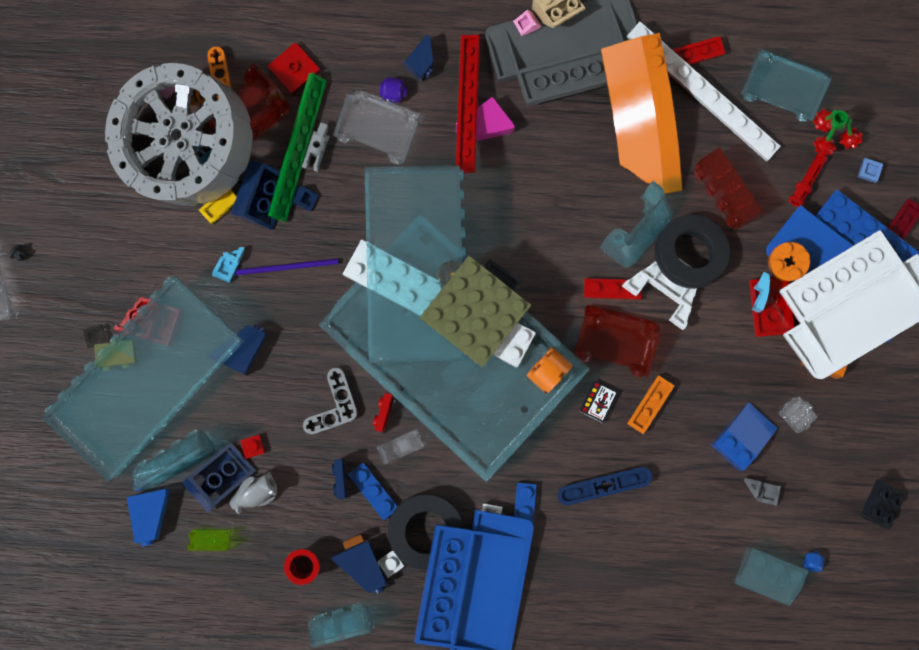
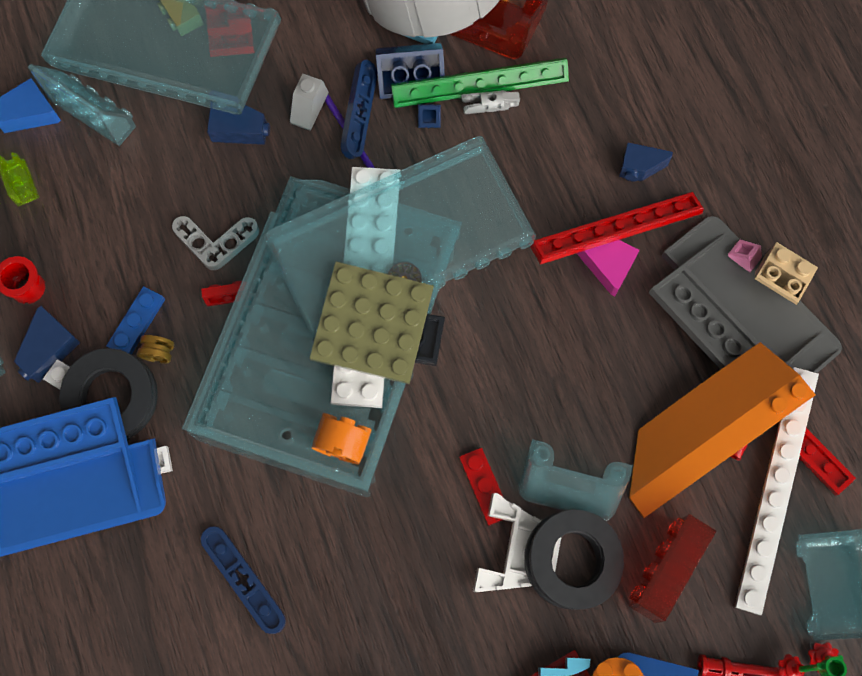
camera: 70 degrees right, 10 degrees down
dark blue slope [182,442,256,513] -> none
yellow tile [199,189,237,225] -> none
medium azure slope [212,247,245,283] -> none
light grey animal [230,472,277,514] -> none
red plate [240,435,265,459] -> none
red plate [267,42,320,95] -> none
dark blue plate [332,459,347,499] -> none
clear windscreen [333,89,424,164] -> none
dark orange tile [343,534,365,549] -> none
clear slope [376,429,424,465] -> none
dark purple head [379,77,407,103] -> none
blue plate [514,483,537,524] -> none
clear red windscreen [573,305,661,378] -> none
piece [580,380,619,423] -> none
orange plate [627,375,674,434] -> none
none -> pearl gold wheel [137,335,174,363]
none -> light grey slope [290,73,329,131]
none -> dark blue piece [340,60,377,159]

